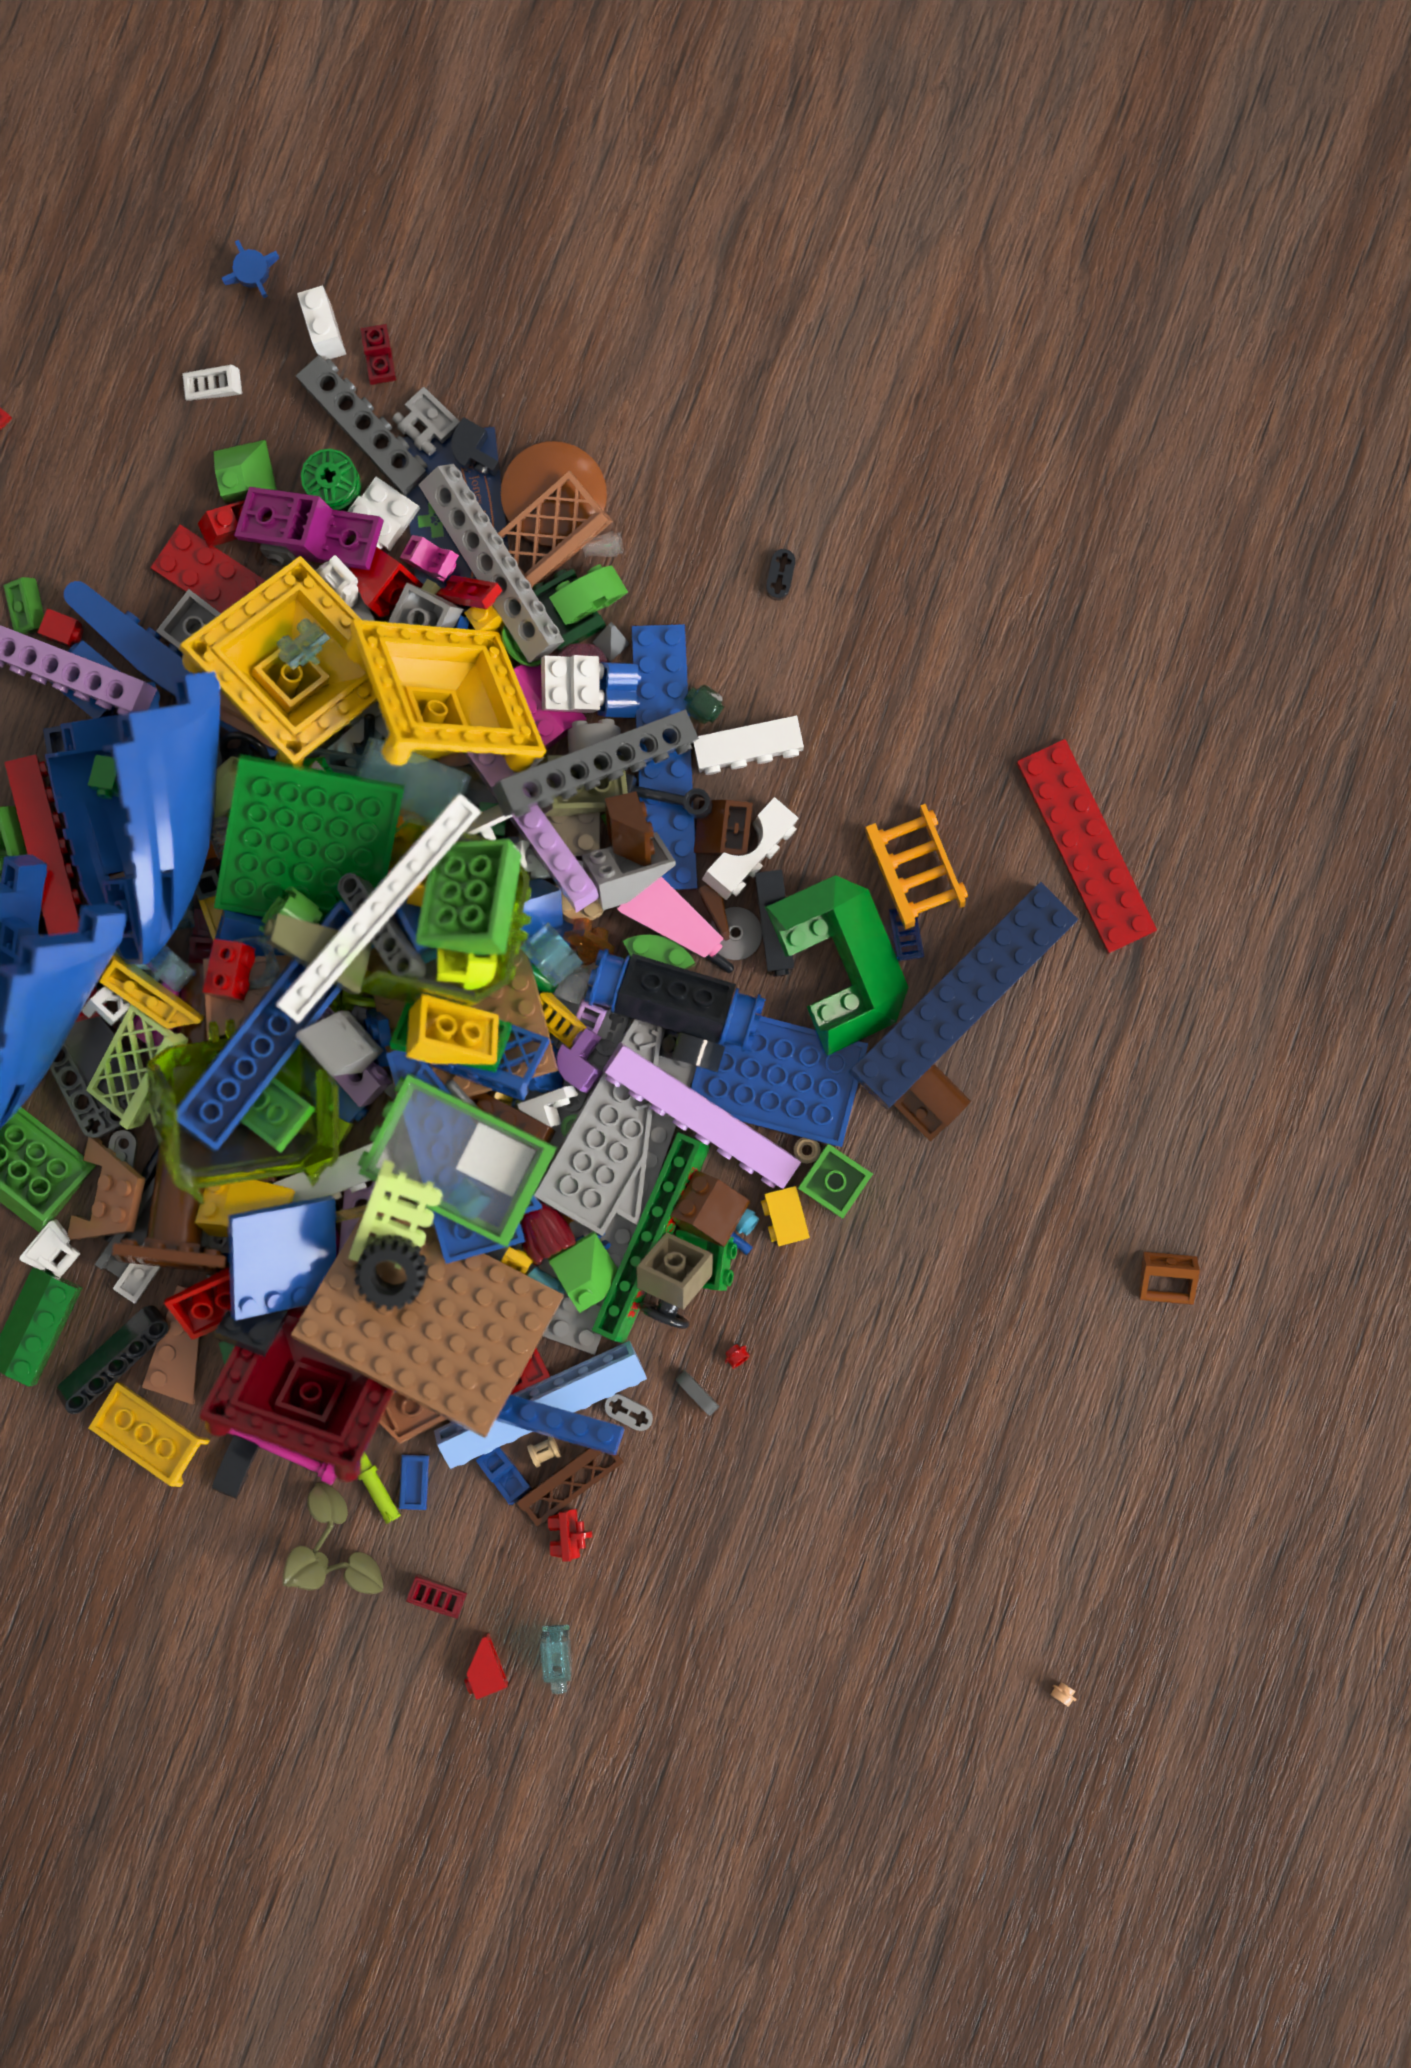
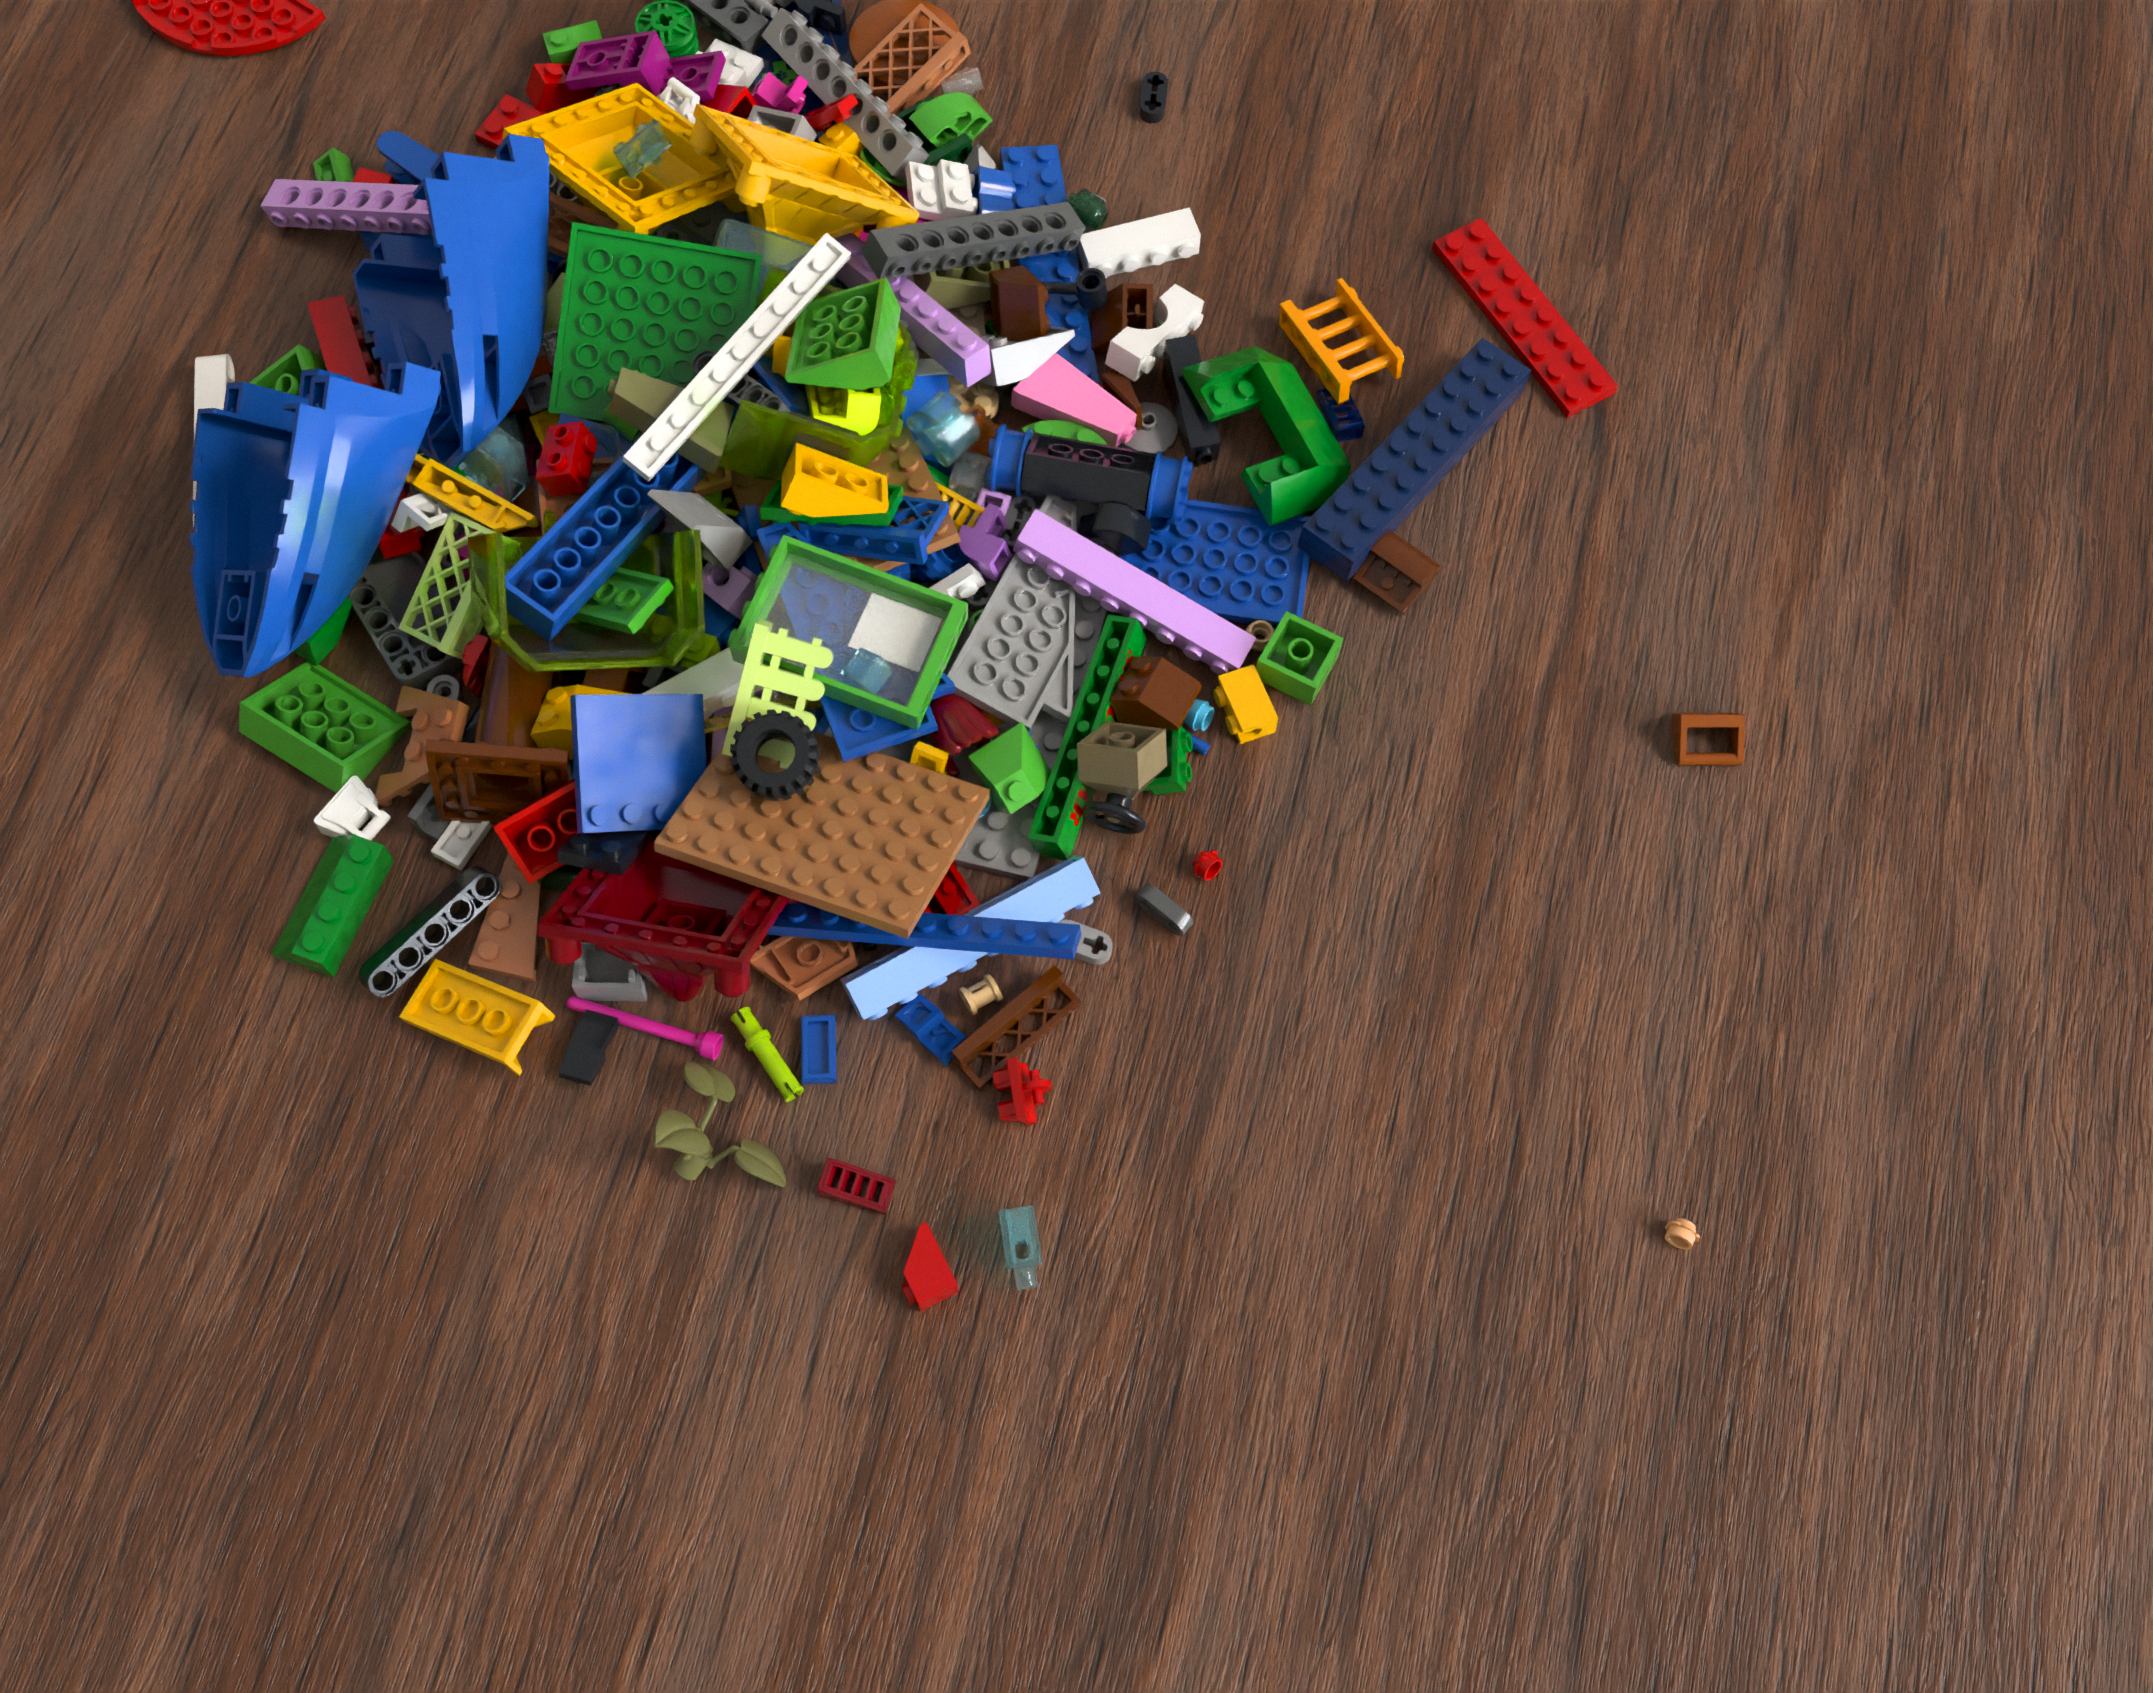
camera: 10 degrees left, 20 degrees down
green brick [88,755,120,799] -> none
none -> red plate [462,633,491,698]

